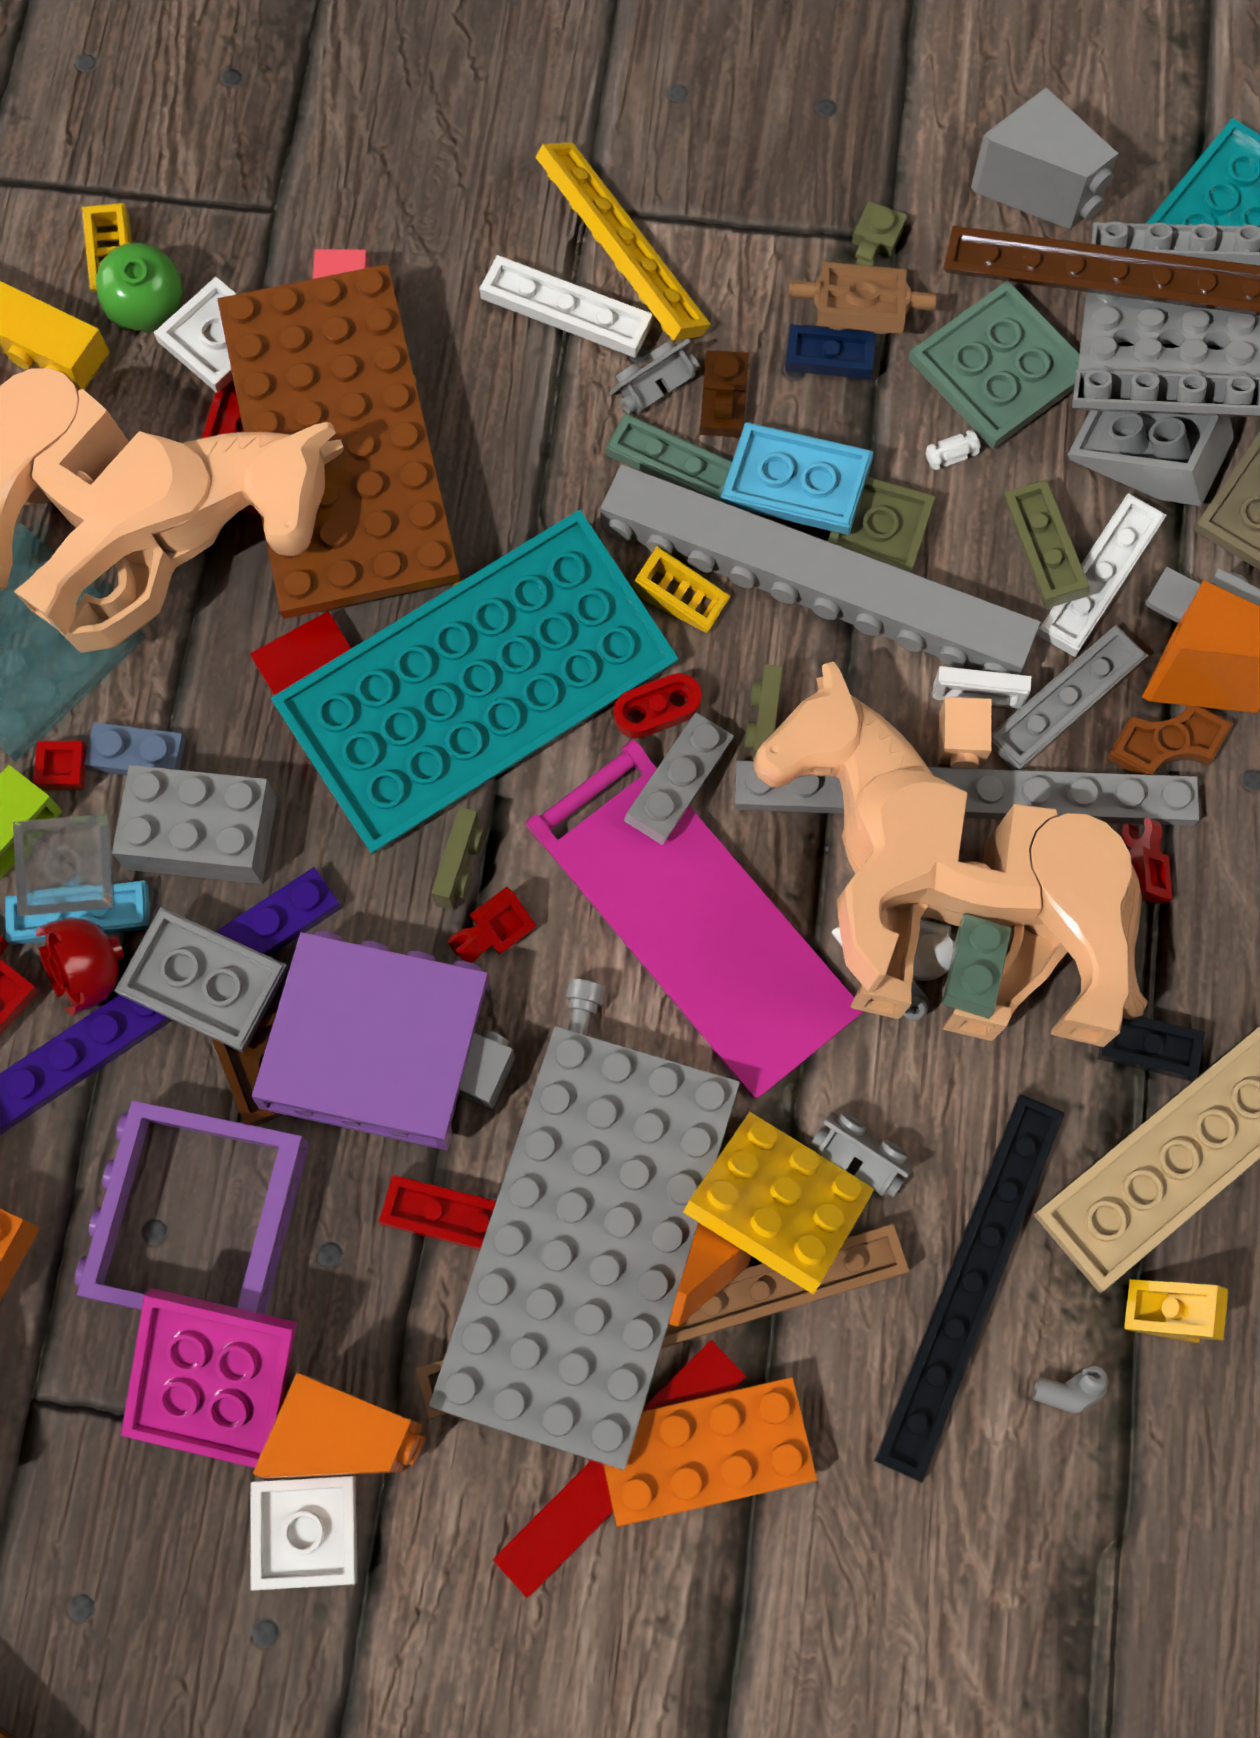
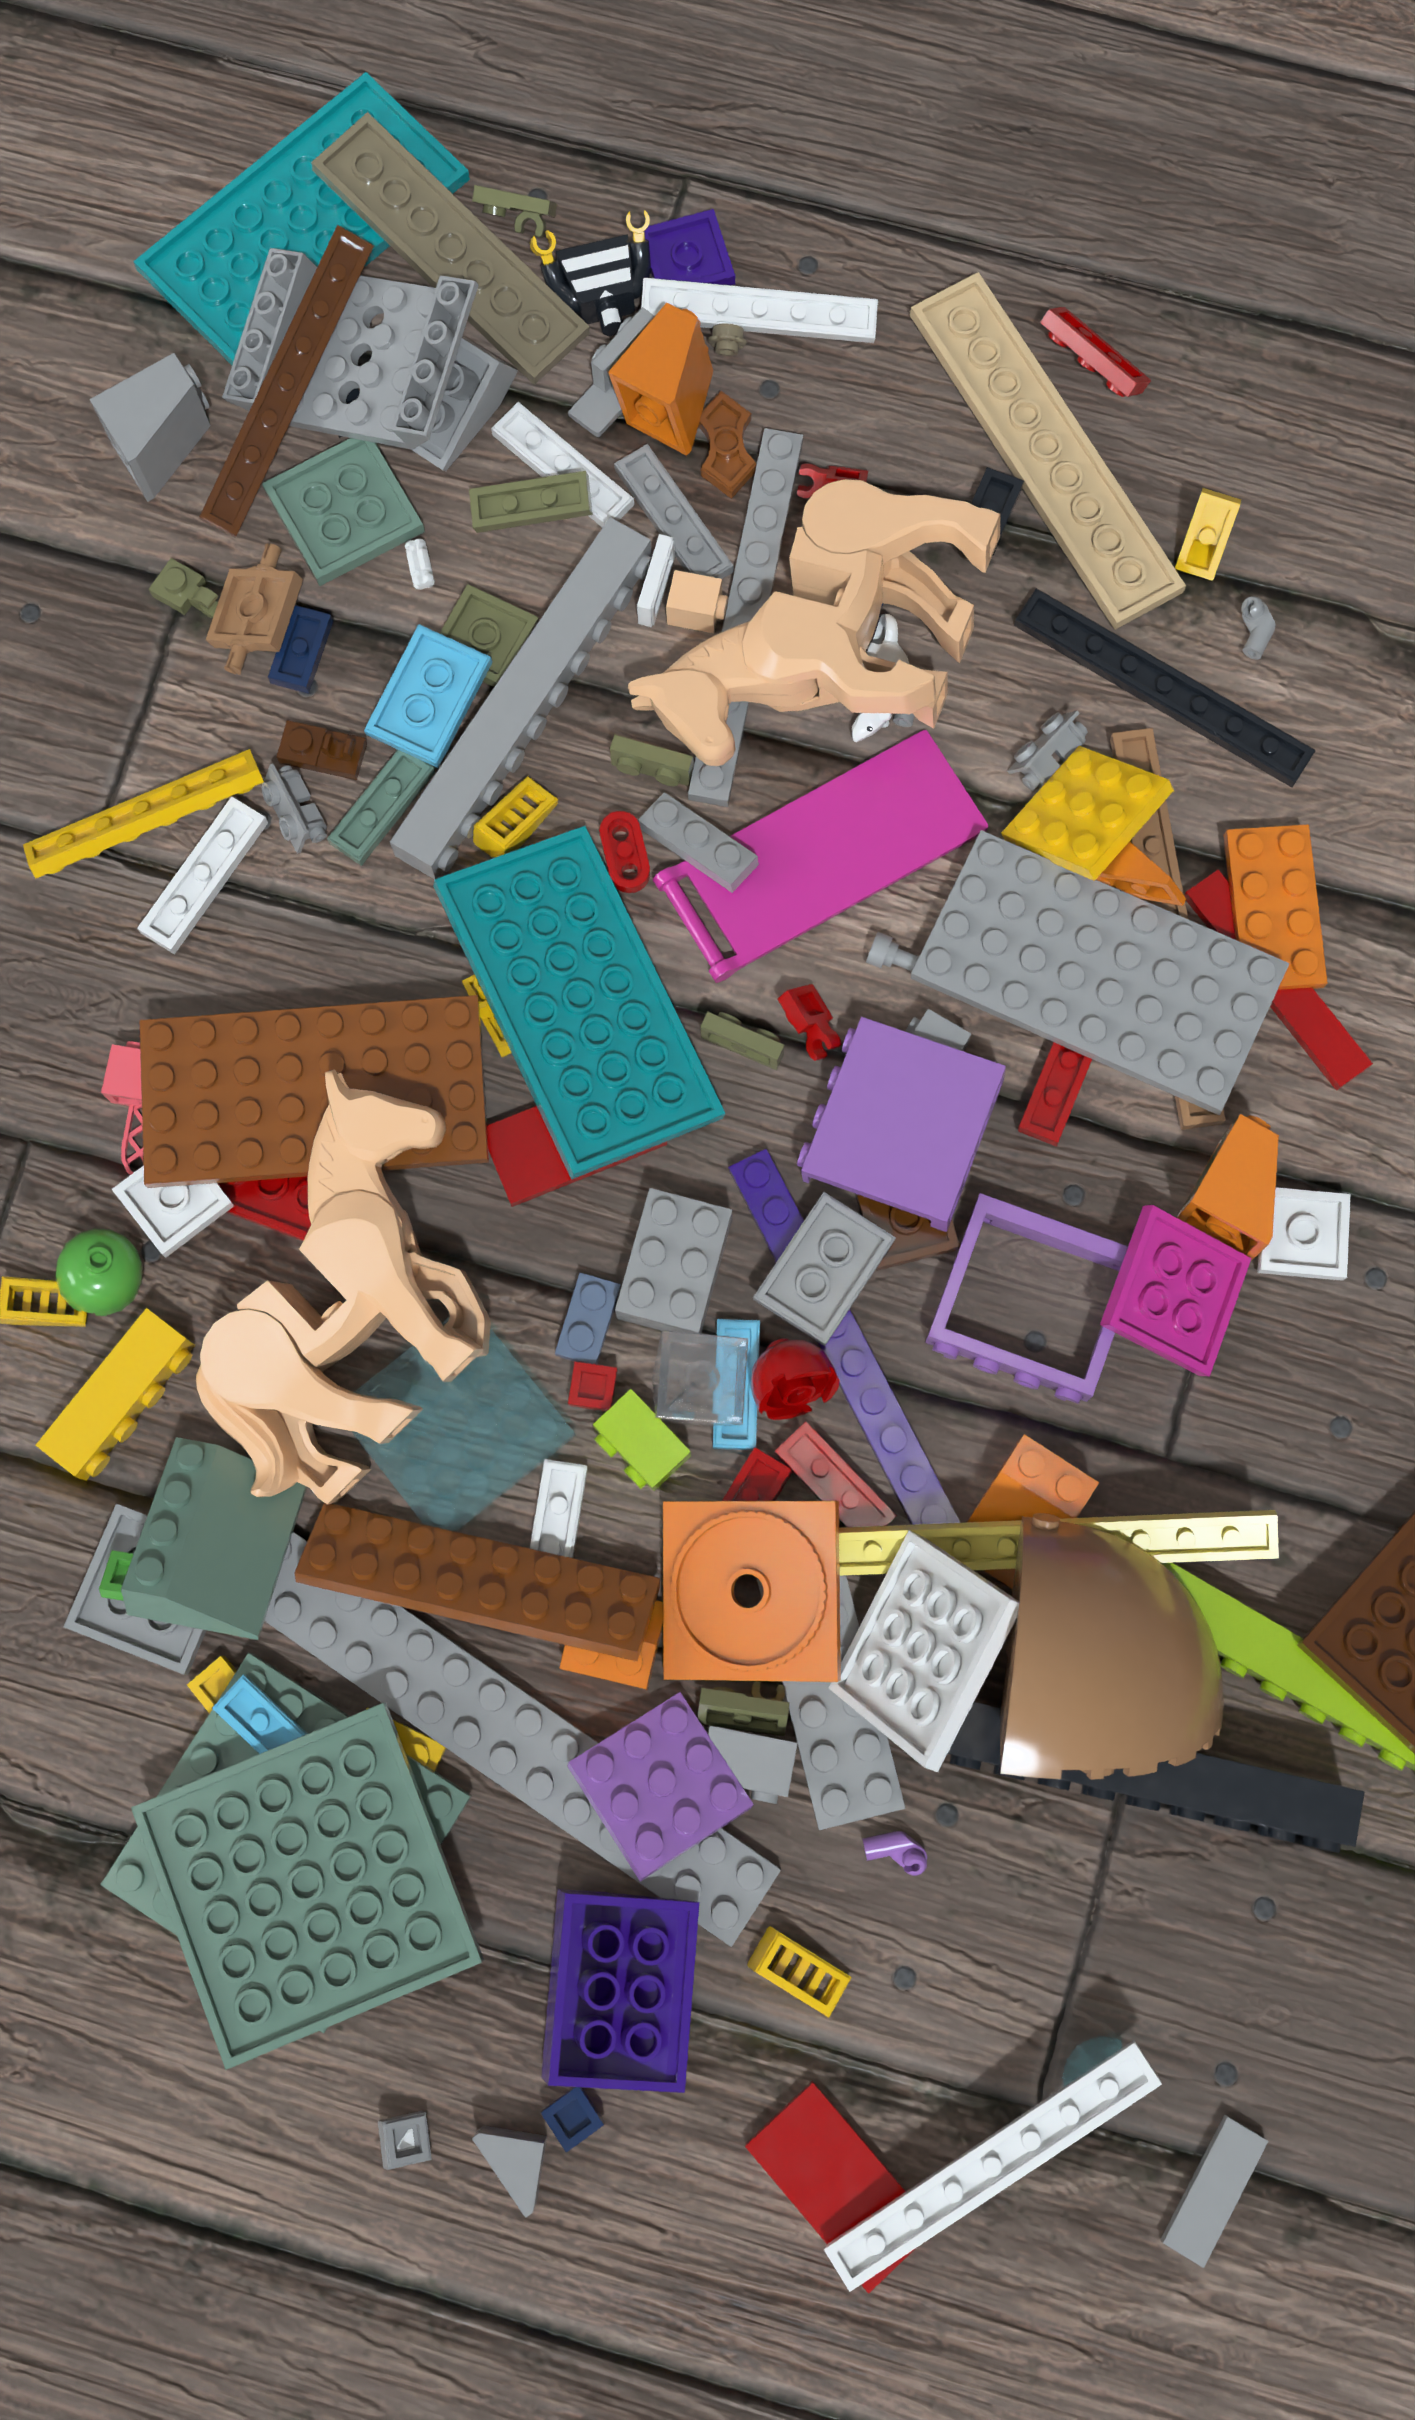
camera: 80 degrees left, 5 degrees up
sand green plate [942,913,1011,1019] -> none

